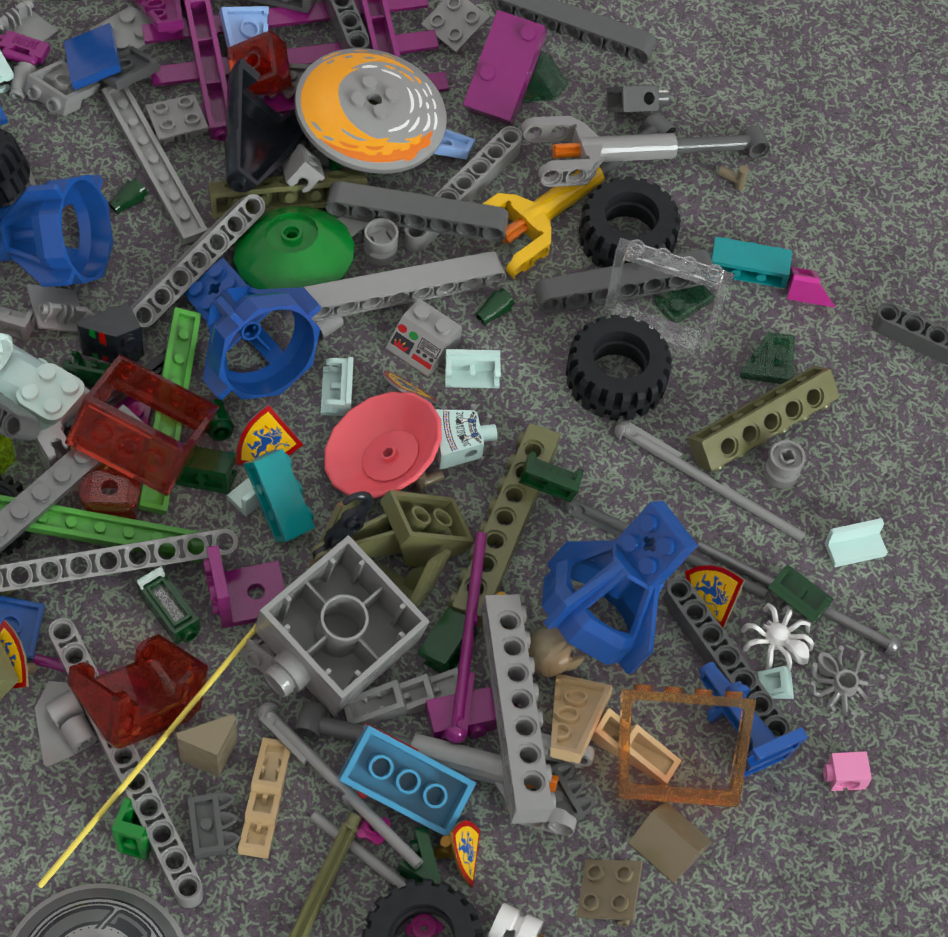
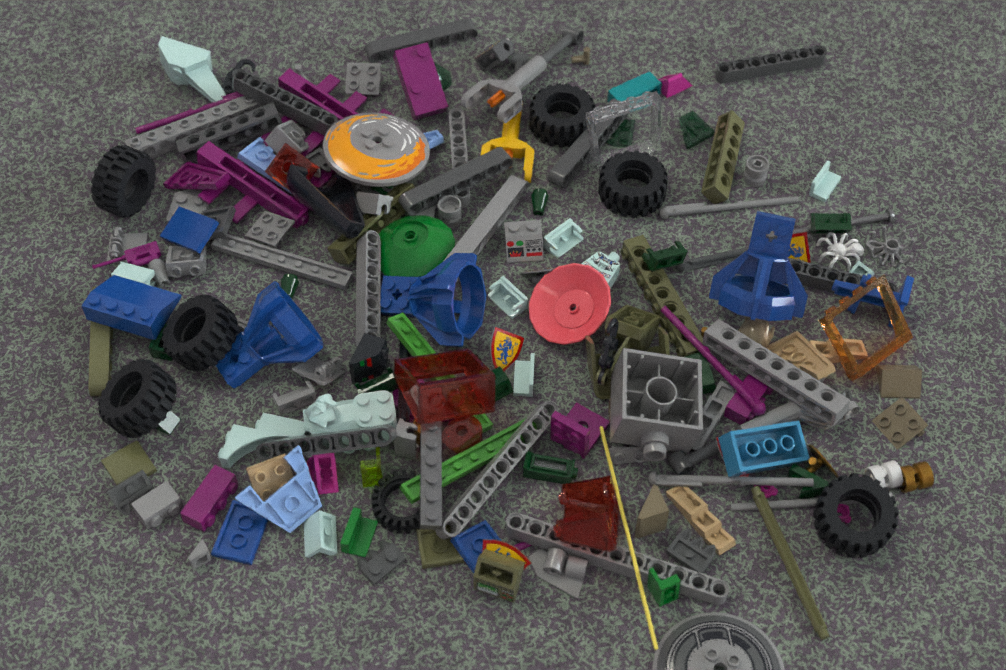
camera: 35 degrees left, 5 degrees down
teal brick [243,449,315,542] -> none
bright pink brick [823,751,872,791] -> none
none -> light grey slope [265,119,309,154]

